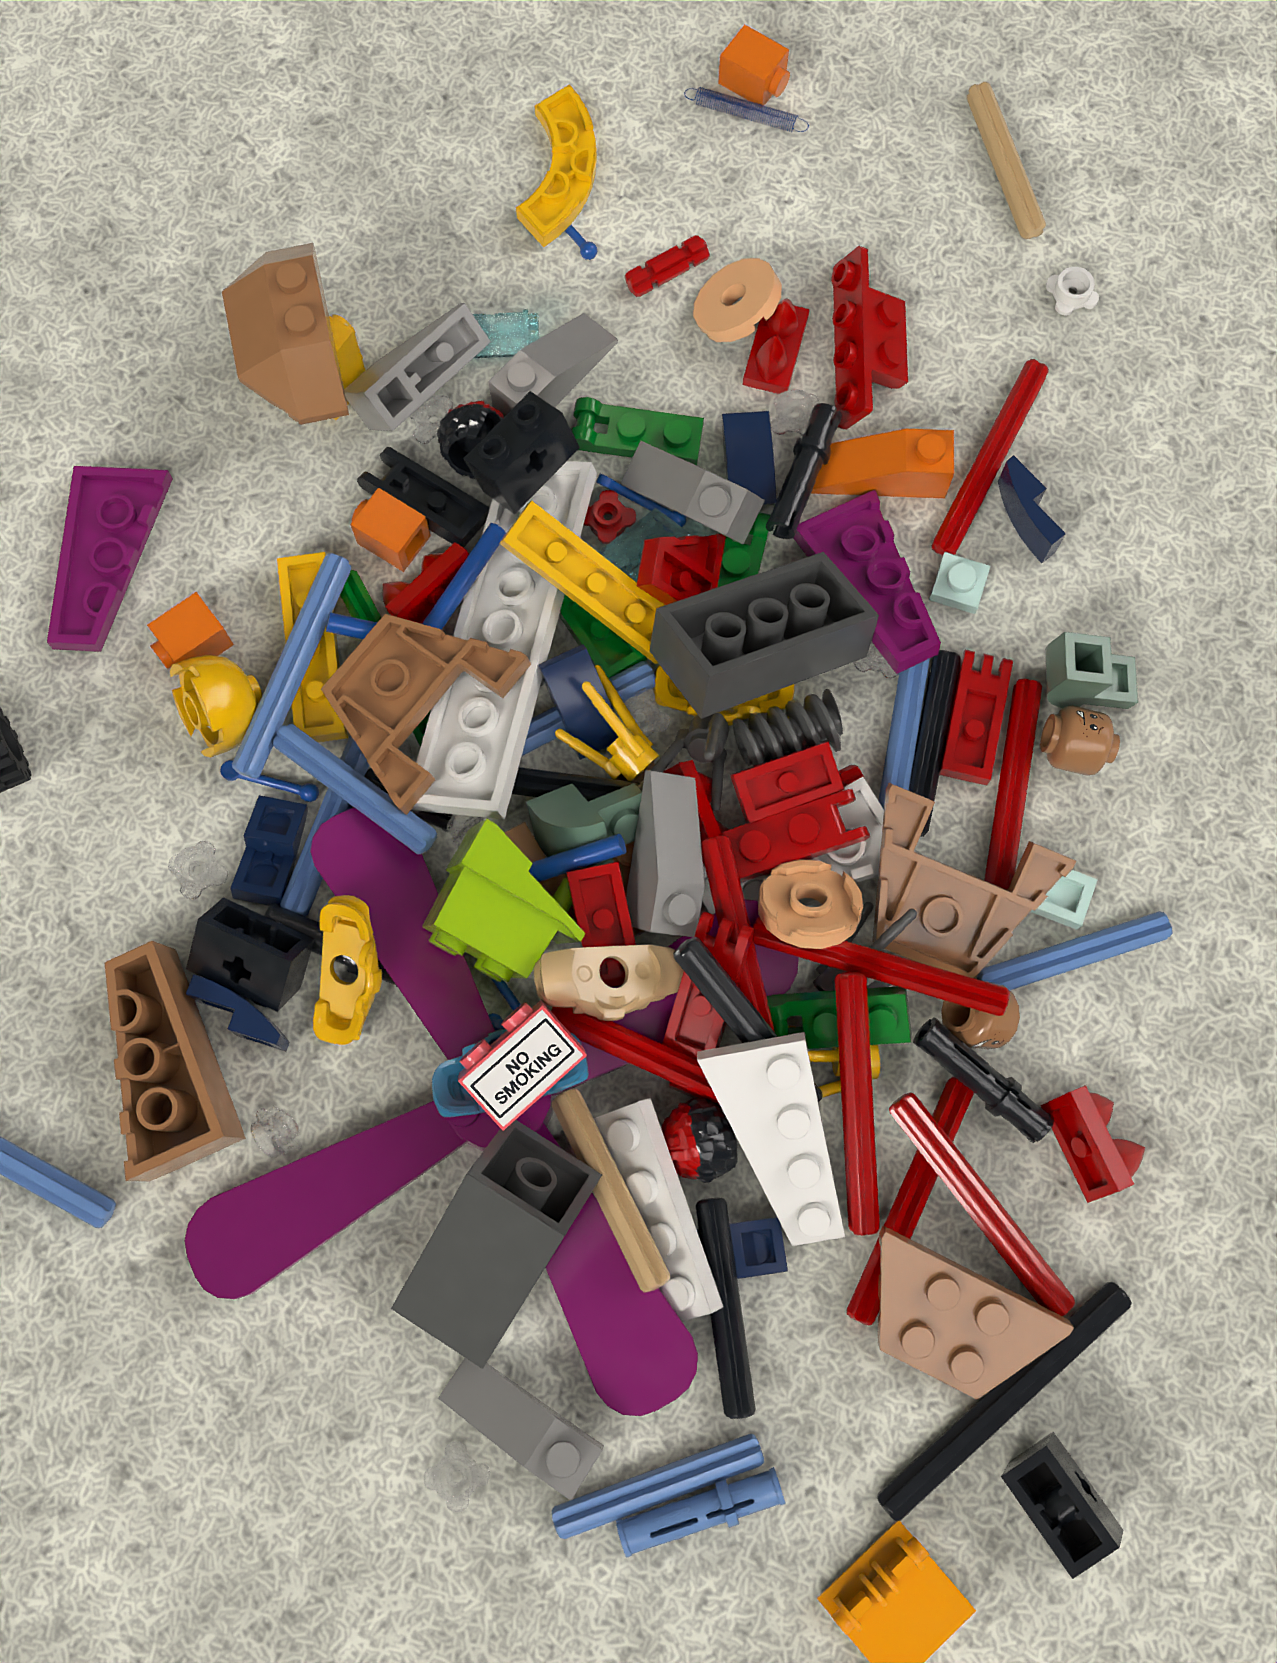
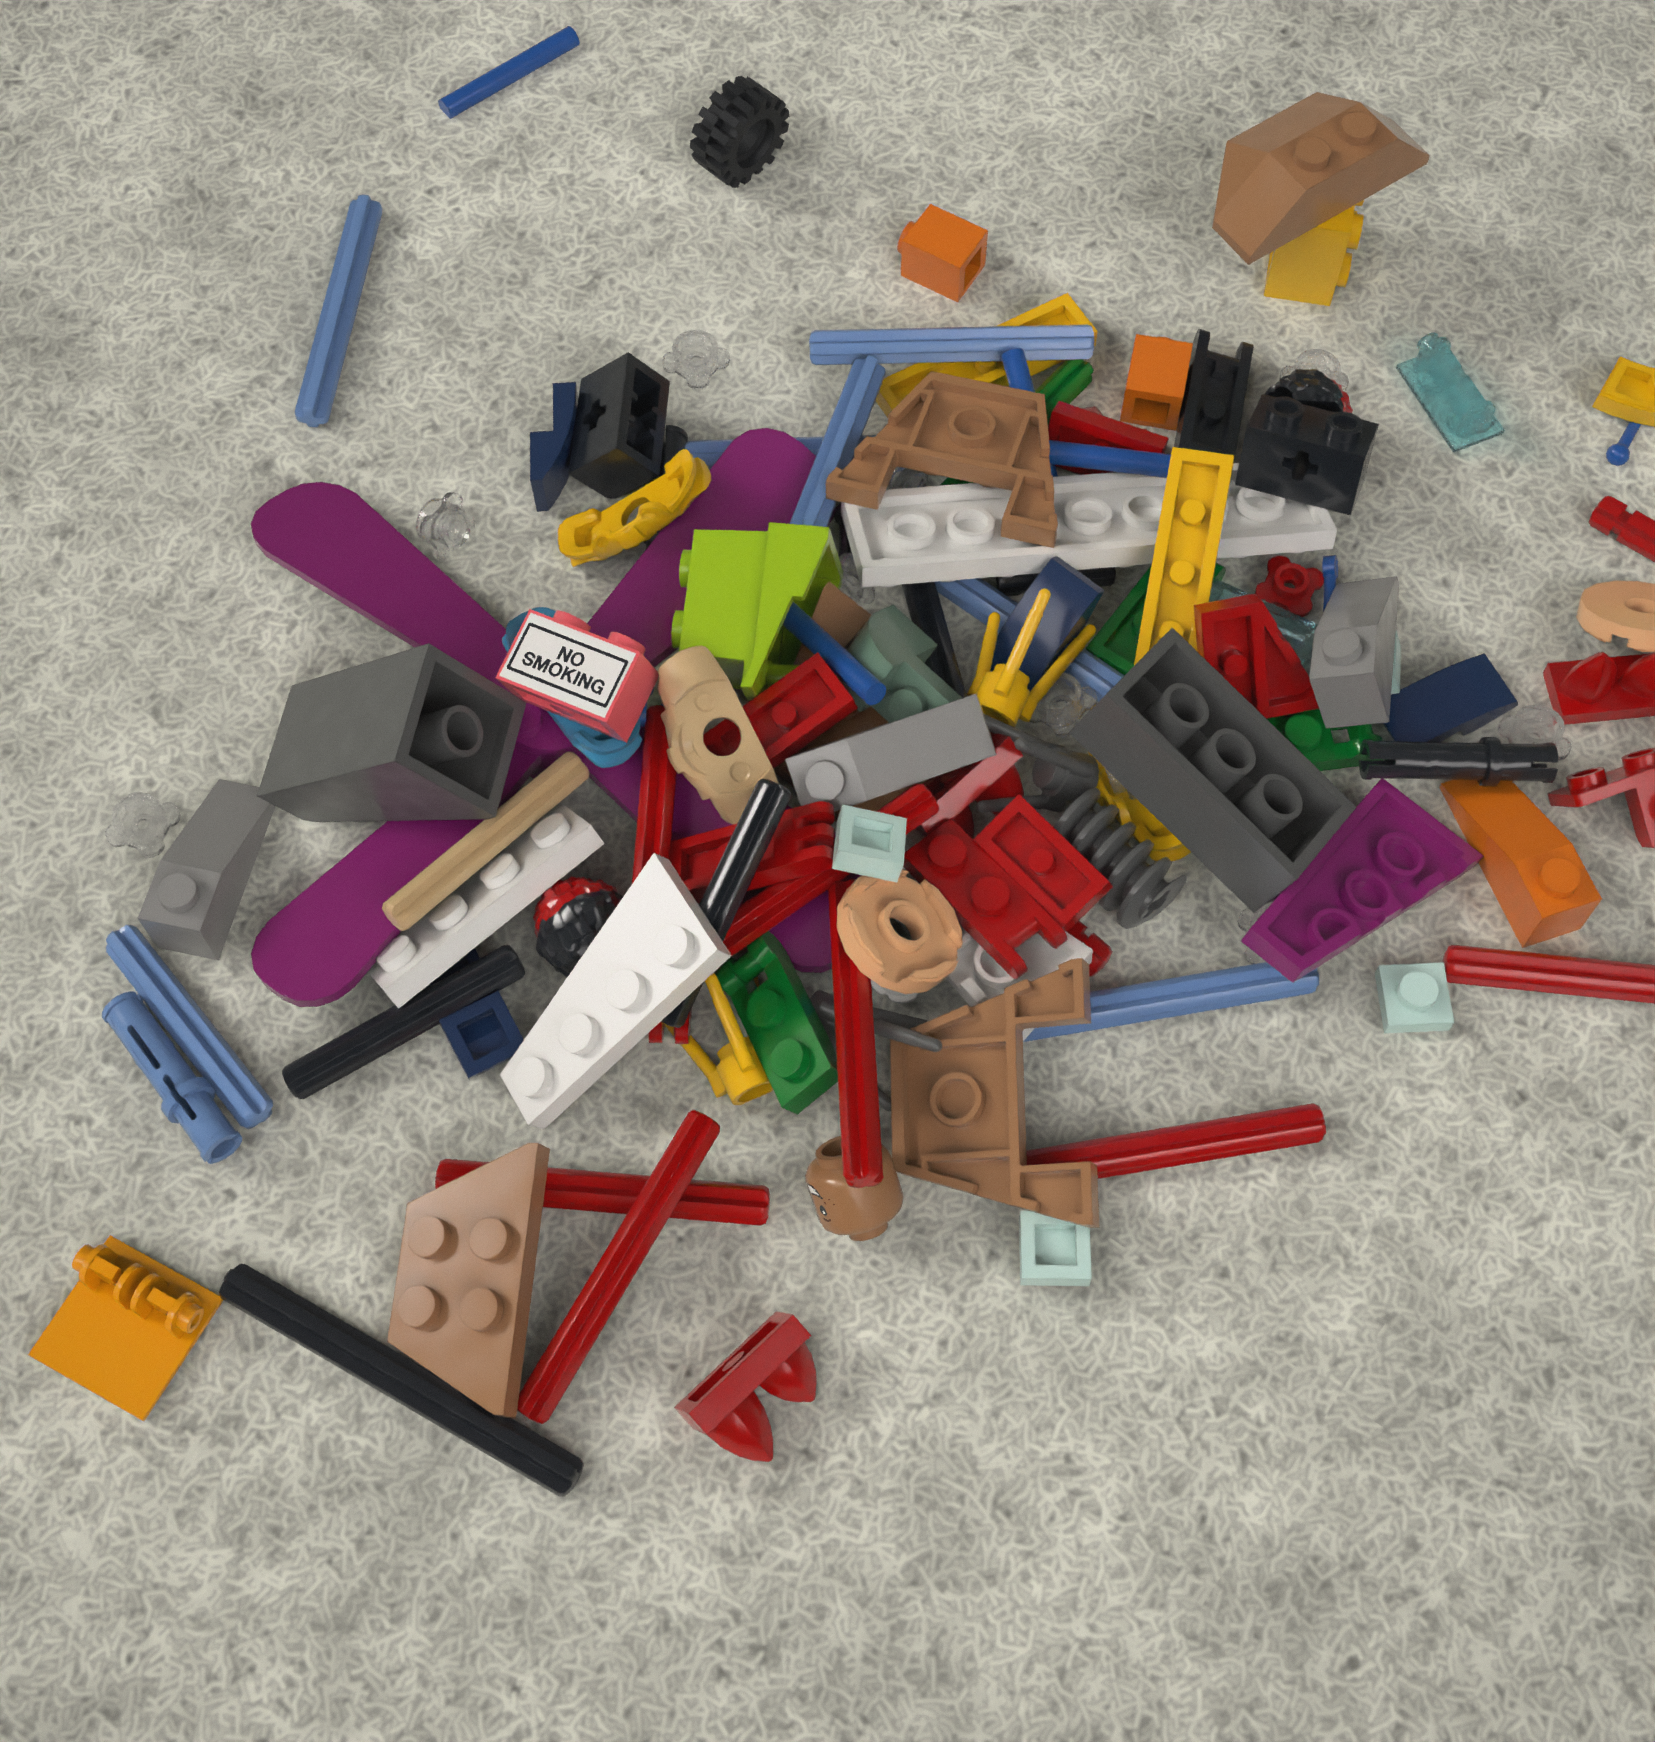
camera: 70 degrees right, 10 degrees down
magenta wing [47,466,173,652] -> none
medium nougat wedge [104,941,246,1182] -> none
yellow cylinder [170,655,262,758] -> none
blue hinge [220,760,319,802] -> none
dark blue slope [230,795,308,907] -> none
light grey slope [344,303,491,431] -> none
light grey slope [488,313,618,417] -> none
green plate [571,397,704,466] -> none
red axle [835,971,880,1236] -> none
black axle [909,650,961,837] -> none
black pin [913,1017,1054,1143] -> none
red hinge [939,649,1013,786] -> none
medium blue axle [977,911,1173,990] -> none
dark blue slope [998,455,1066,563] -> none
black brick [1001,1432,1124,1579] -> none
medium nougat head [1040,705,1120,776] -> none
sand green brick [1045,632,1138,709] -> none
none -> light aqua plate [832,804,907,883]

